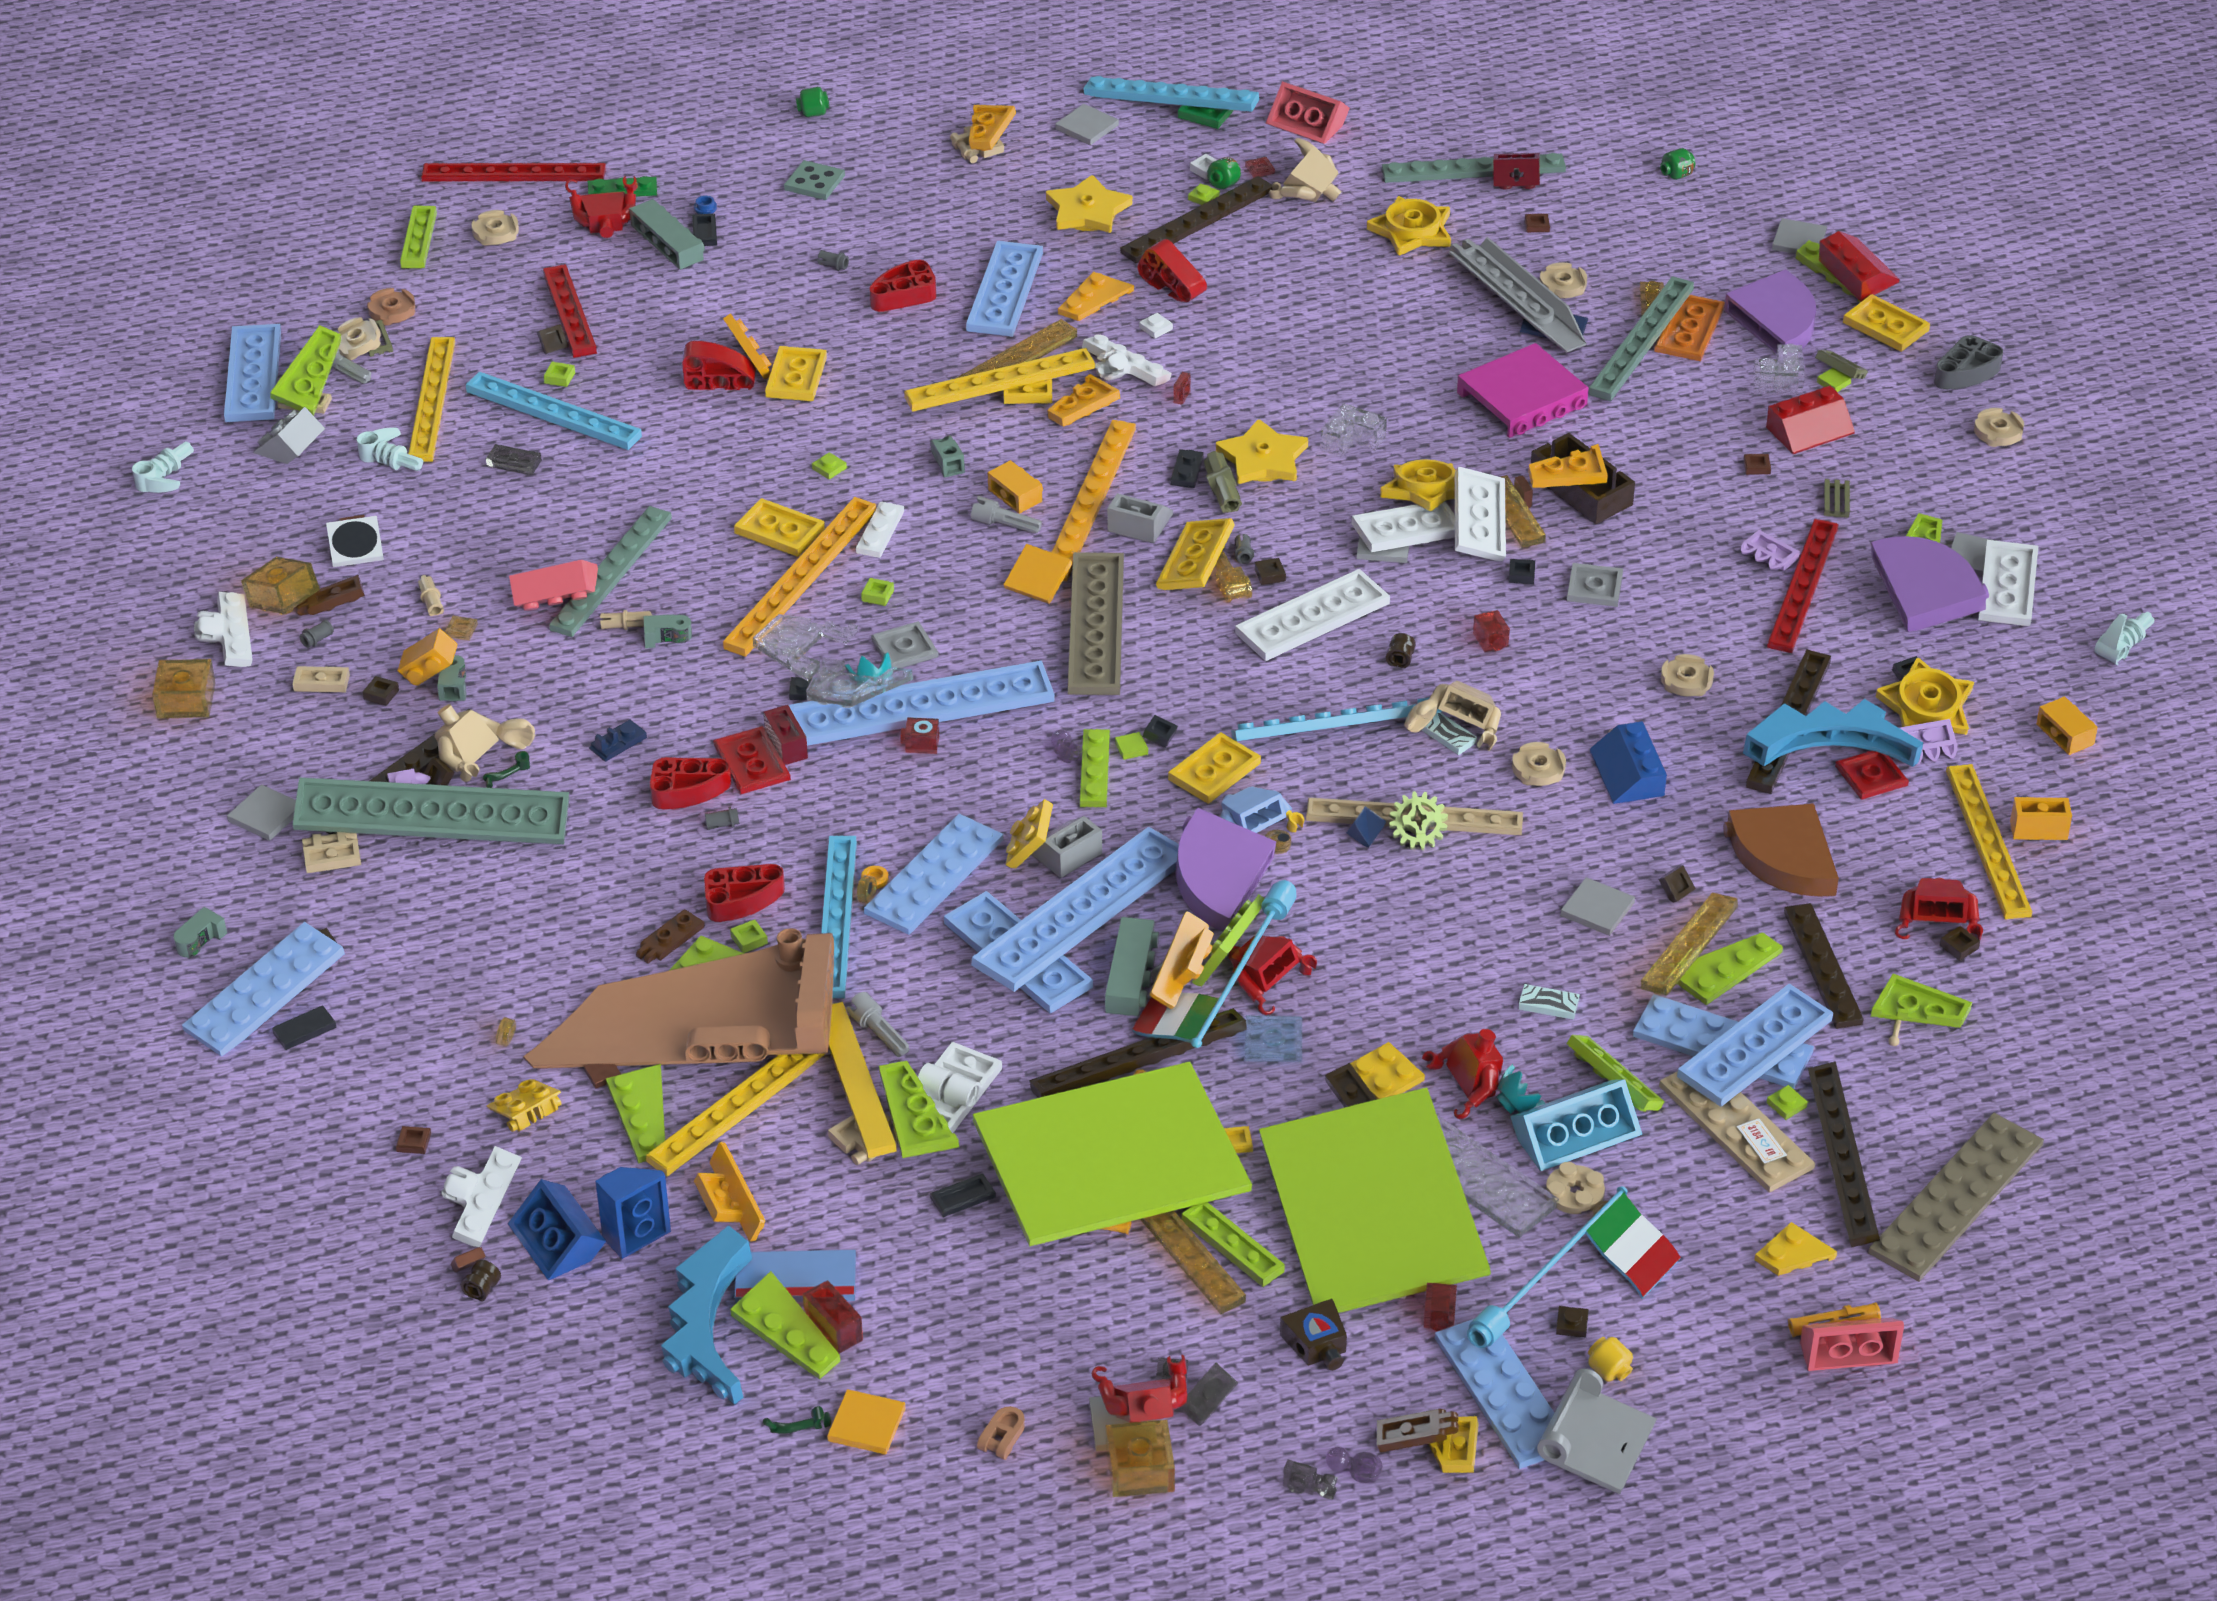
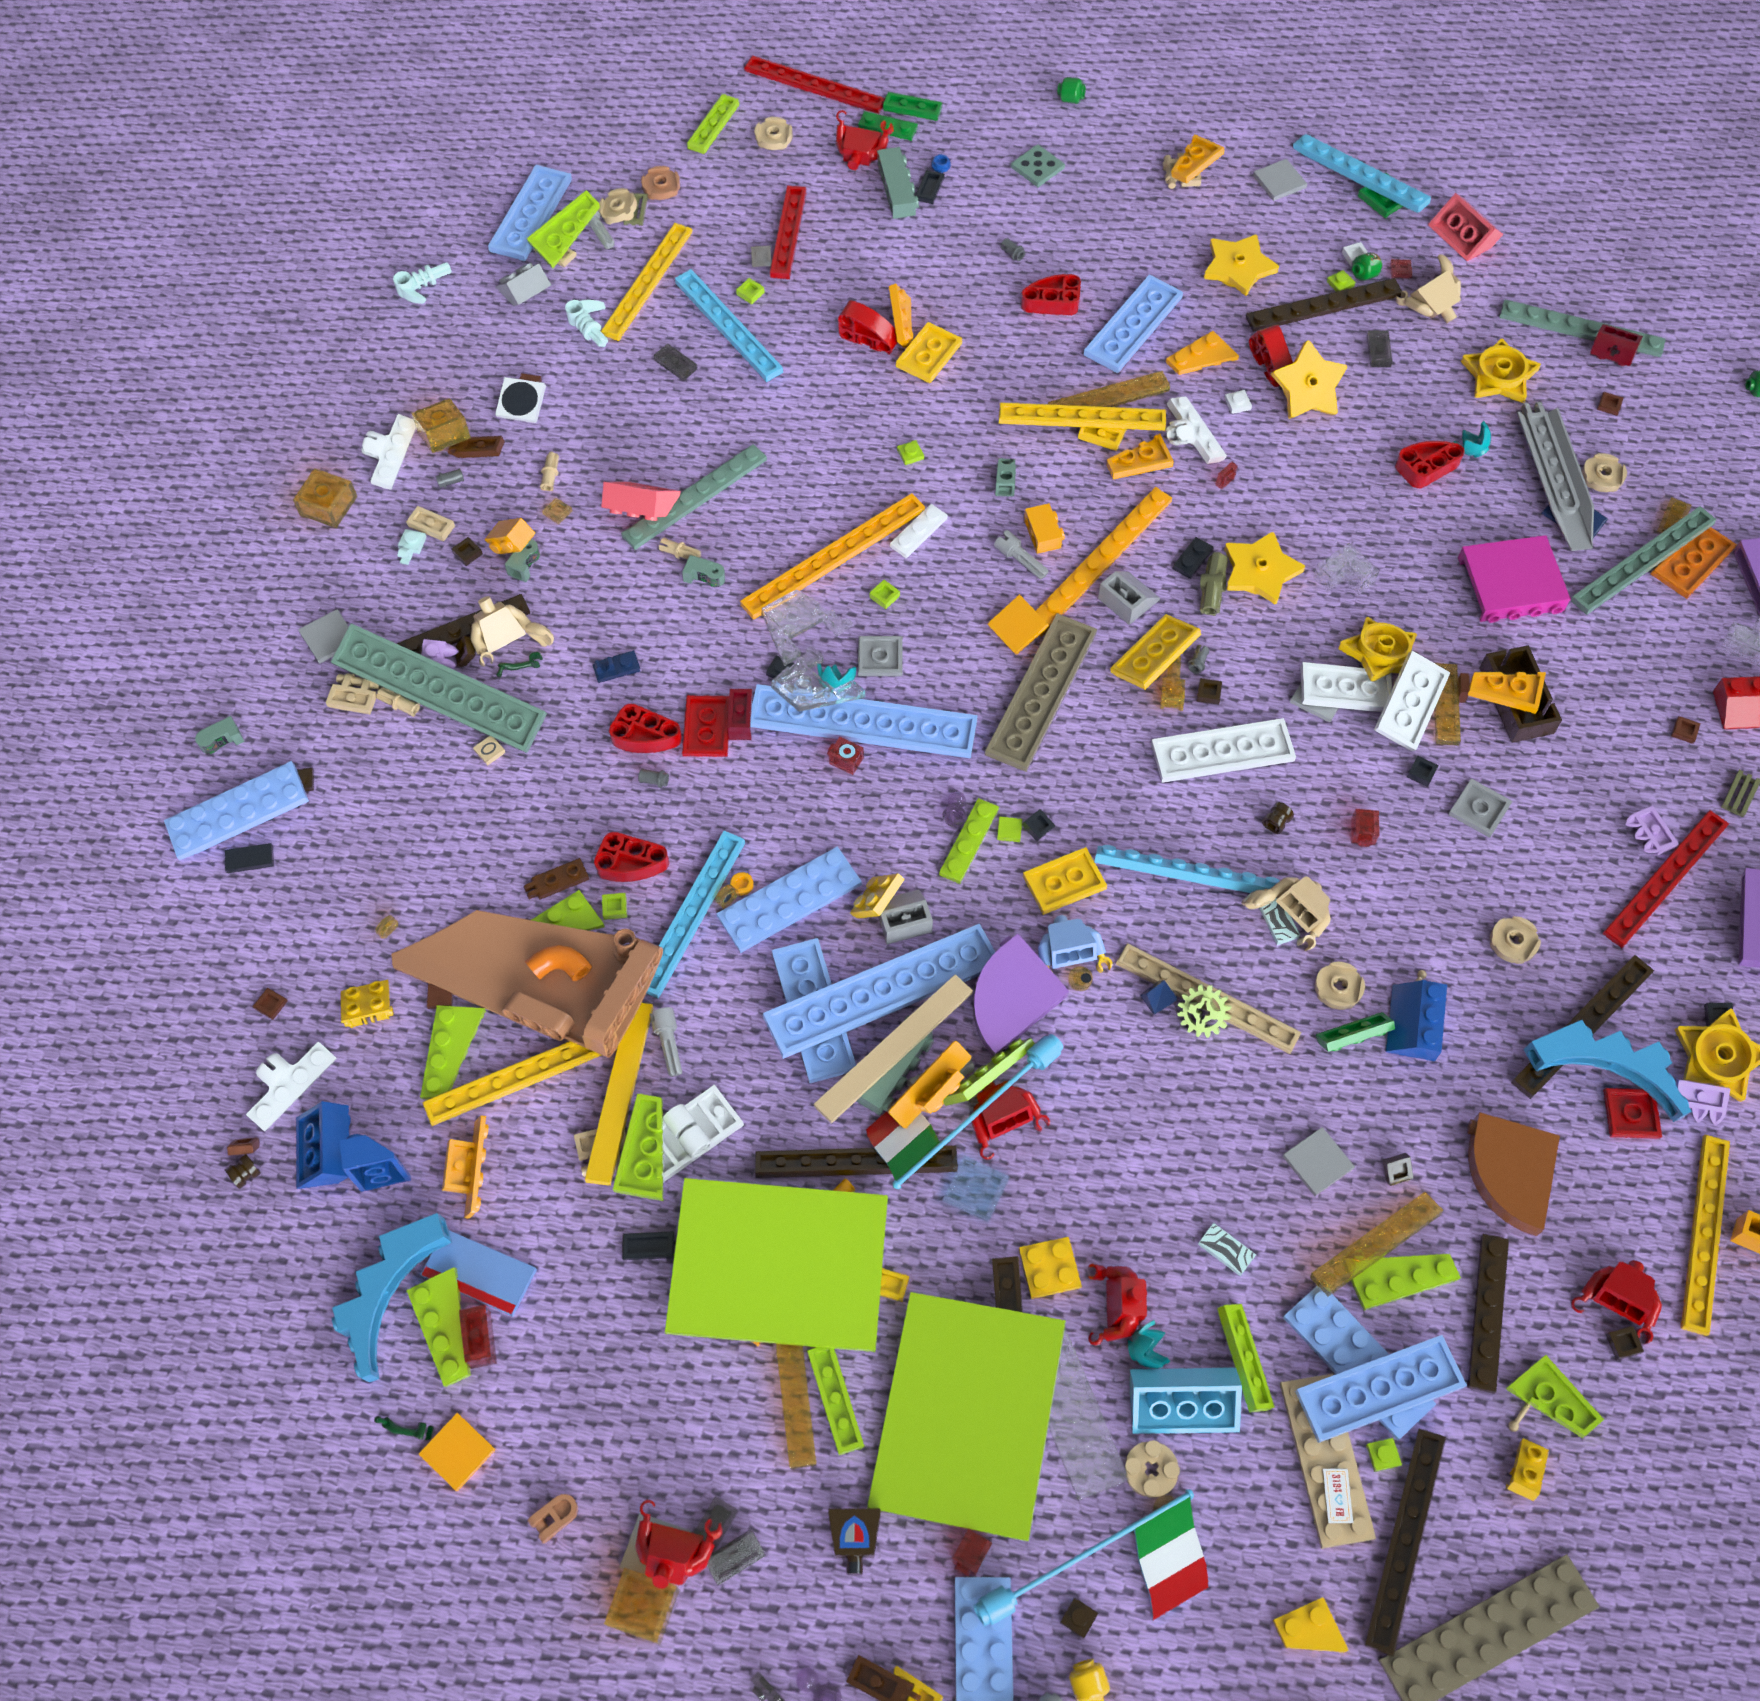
camera: 25 degrees right, 20 degrees up
yellow plate [734,498,825,557] -> none
none -> tan axle [376,687,420,717]
none -> light aqua plate [398,529,426,565]
none -> tan tile [473,736,506,766]
none -> orange cylinder [525,945,592,981]
none -> tan tile [814,974,973,1124]
none -> green plate [883,92,942,121]
none -> yellow plate [1271,340,1347,419]
none -> green plate [1316,1012,1395,1052]
none -> clear smoke plate [1367,330,1393,367]
none -> red beam [1395,441,1464,488]
none -> teal piece [1453,421,1491,458]
none -> yellow plate [1506,1438,1549,1501]

